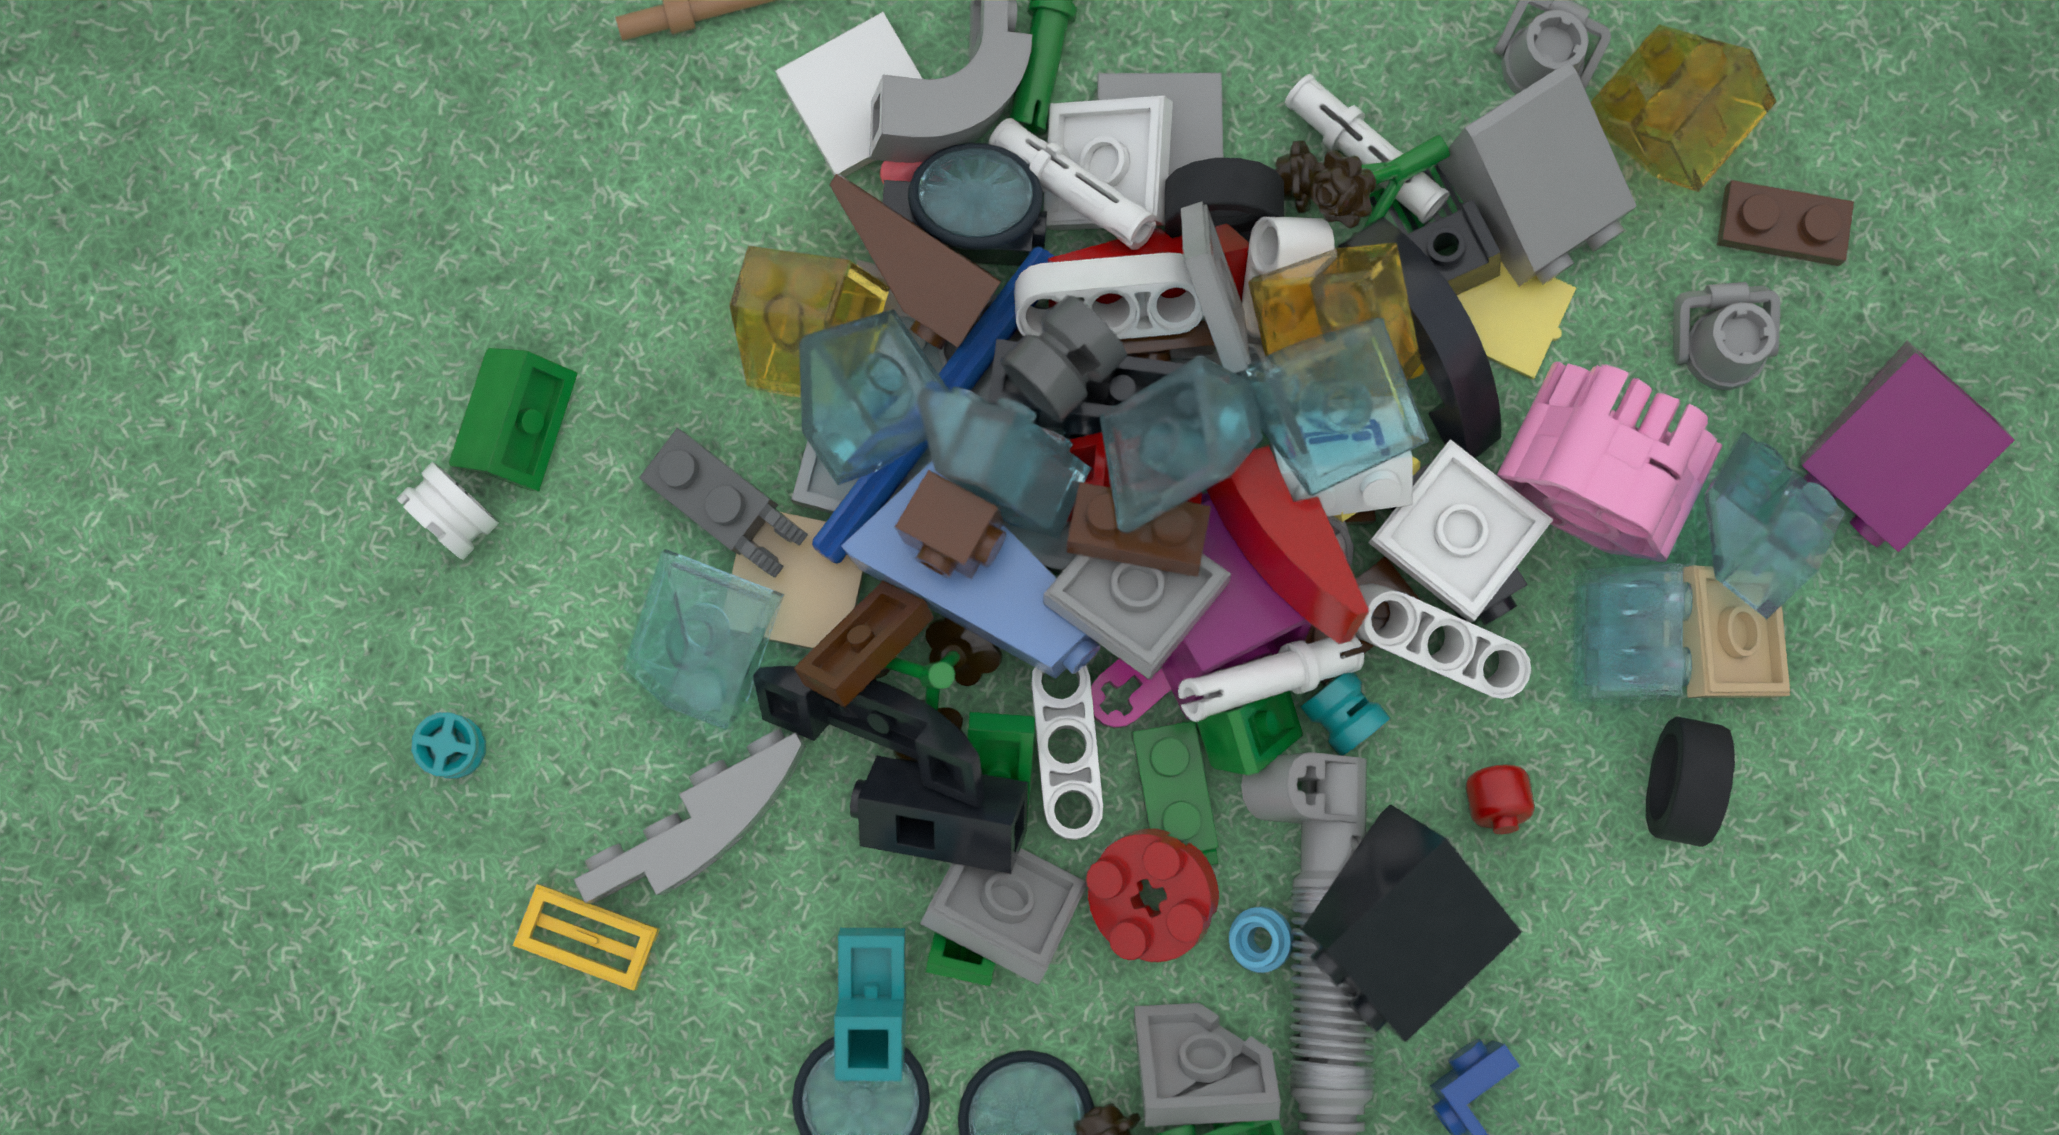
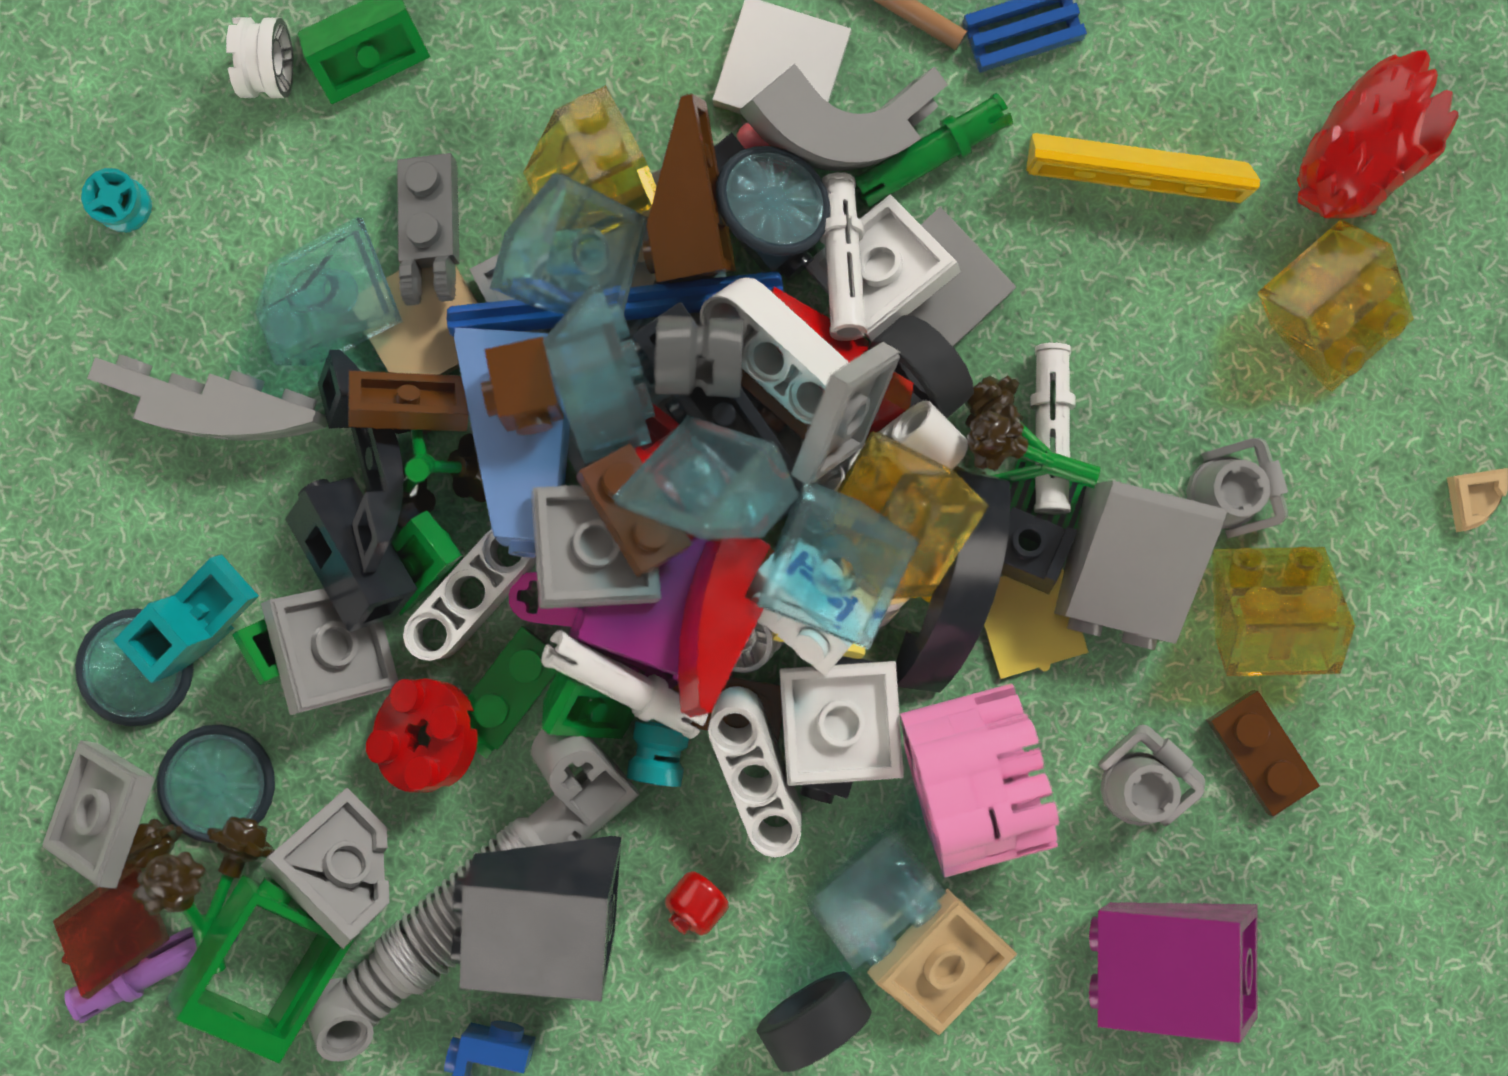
camera: 55 degrees right, 5 degrees up
yellow tile [513,884,660,991] -> none
medium azure plate [1229,906,1293,973] -> none
clear light blue slope [1704,431,1845,619] -> none

